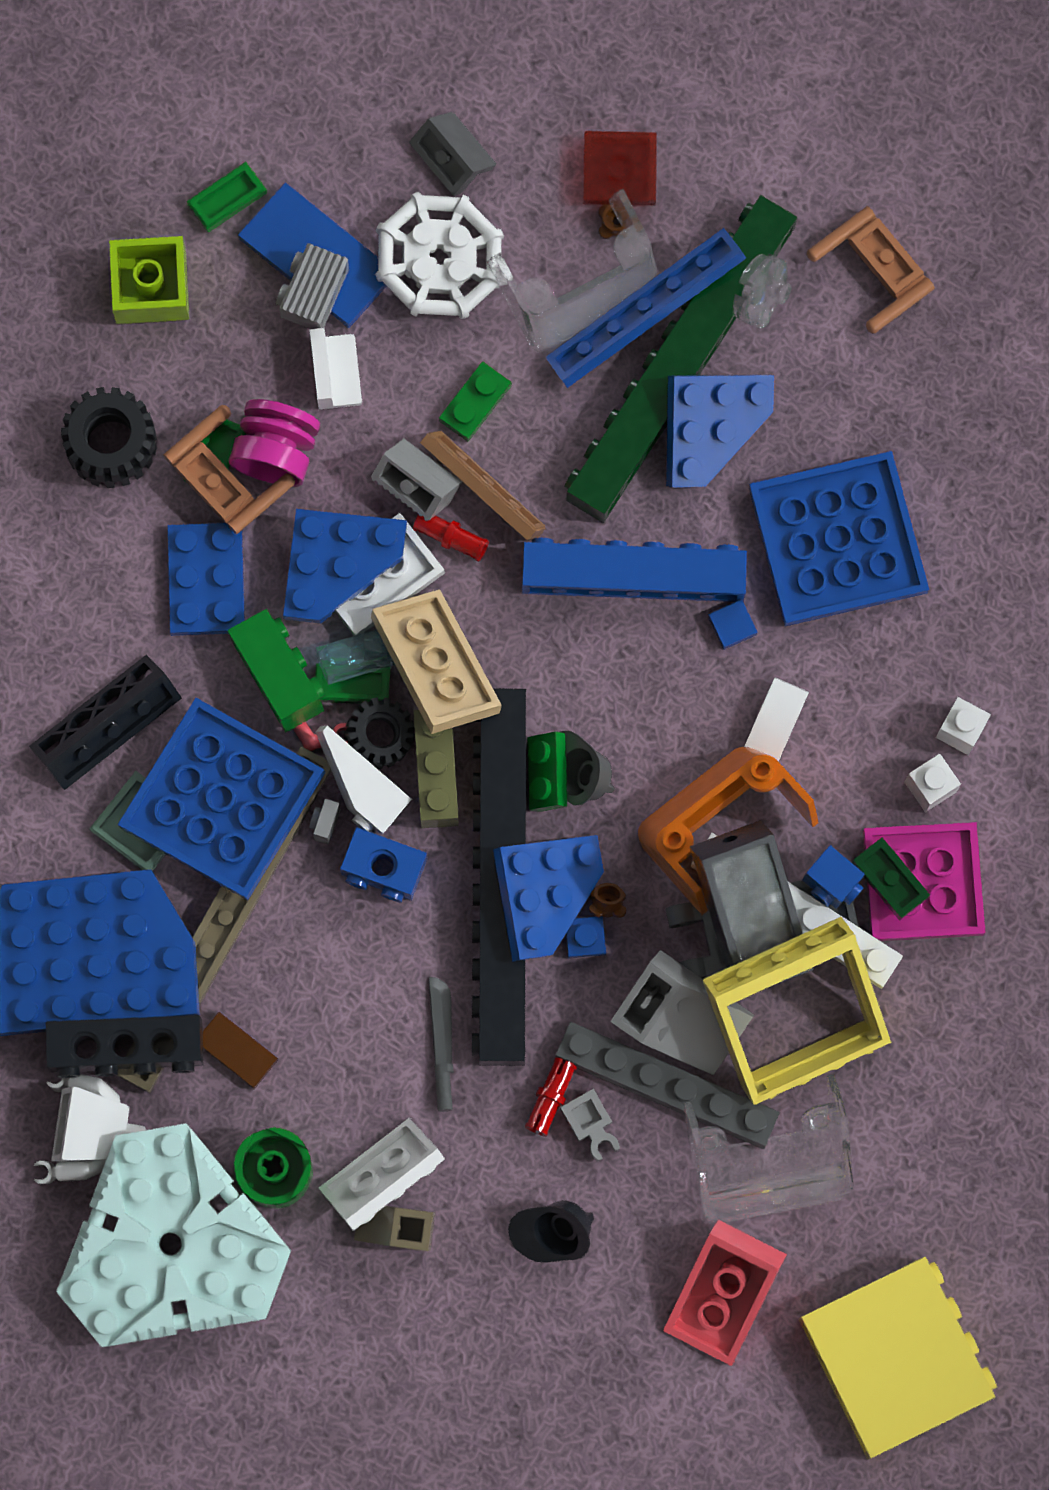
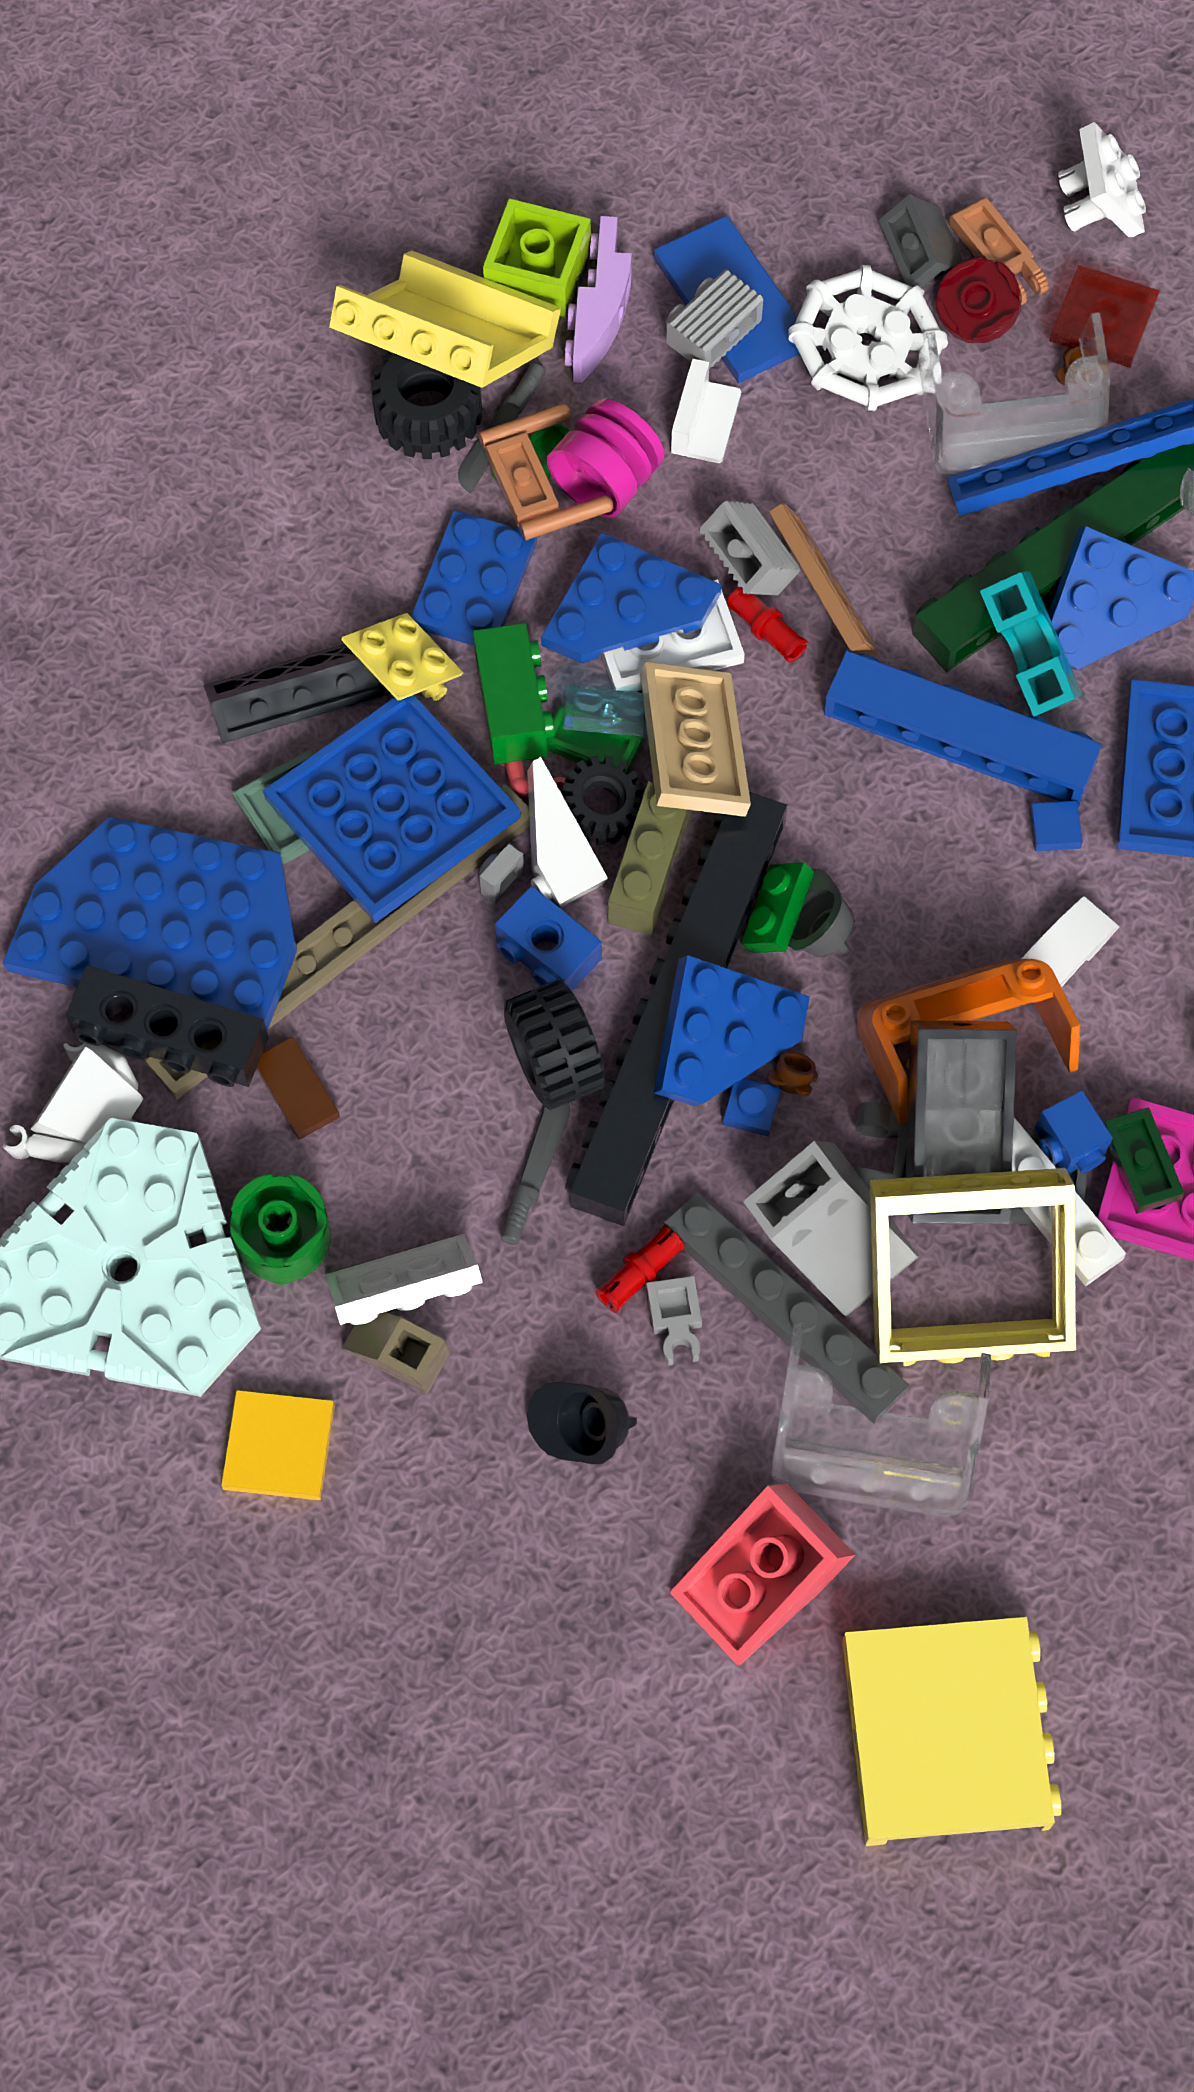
camera: 25 degrees right, 10 degrees down
green tile [187,162,267,233] -> none
green plate [439,361,512,442] -> none
none -> yellow tile [221,1390,335,1500]
none -> light yellow panel [329,250,561,388]
none -> light yellow hinge [341,613,463,701]
none -> dark grey piece [458,363,546,493]
none -> black tyre [504,979,605,1110]
none -> lavender slope [565,216,632,383]
none -> dark red tile [935,257,1022,343]
none -> nougat hinge [949,197,1049,305]
none -> teal arch [980,571,1083,717]
none -> white plate [1058,122,1146,237]

